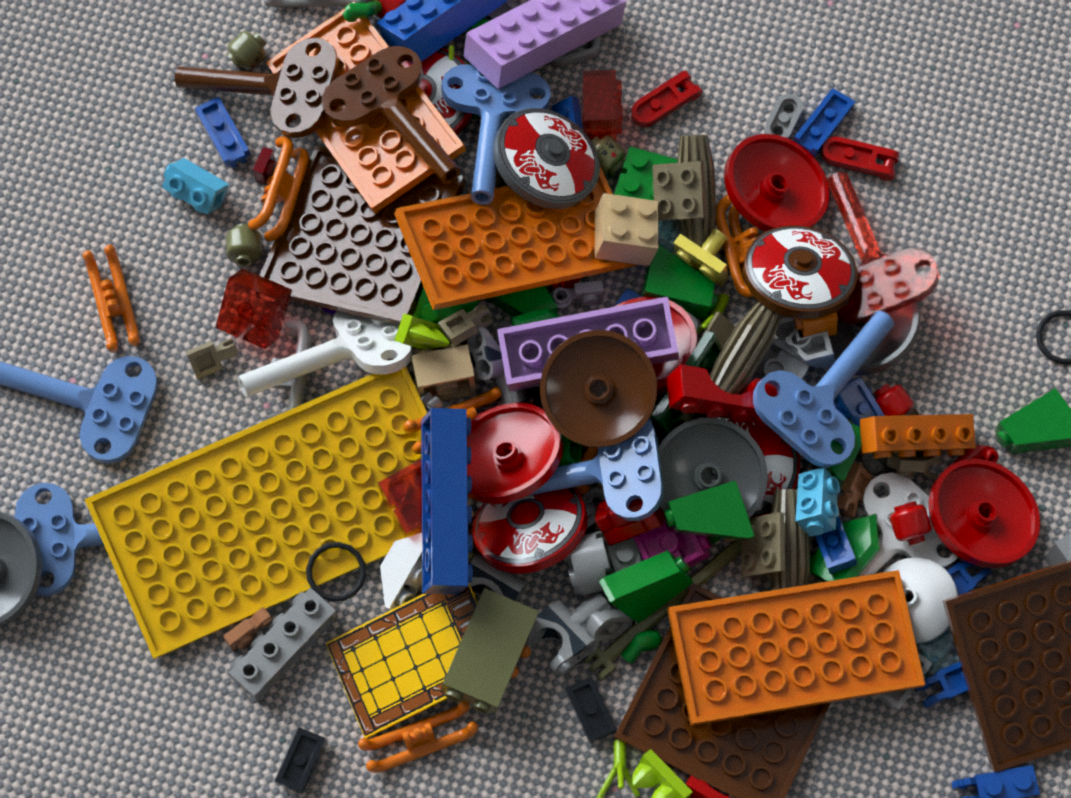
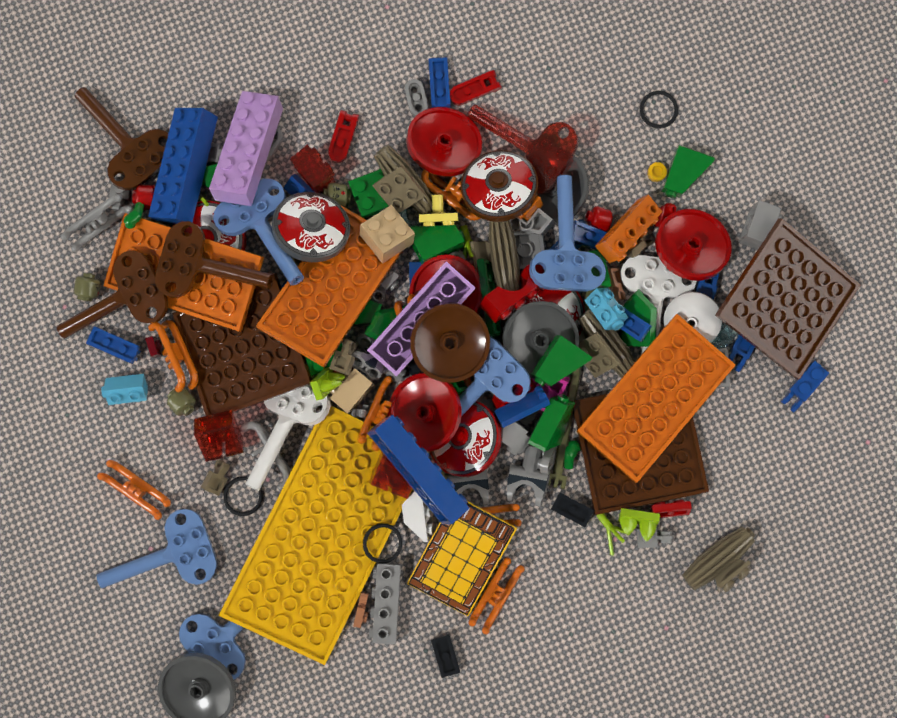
camera: 40 degrees left, 15 degrees up
olive panel [441,588,539,714] -> none
red head [889,501,932,546] -> none
none -> black piece [223,476,263,516]
none -> blue hinge [494,386,550,428]
none -> yellow tile [647,162,667,182]

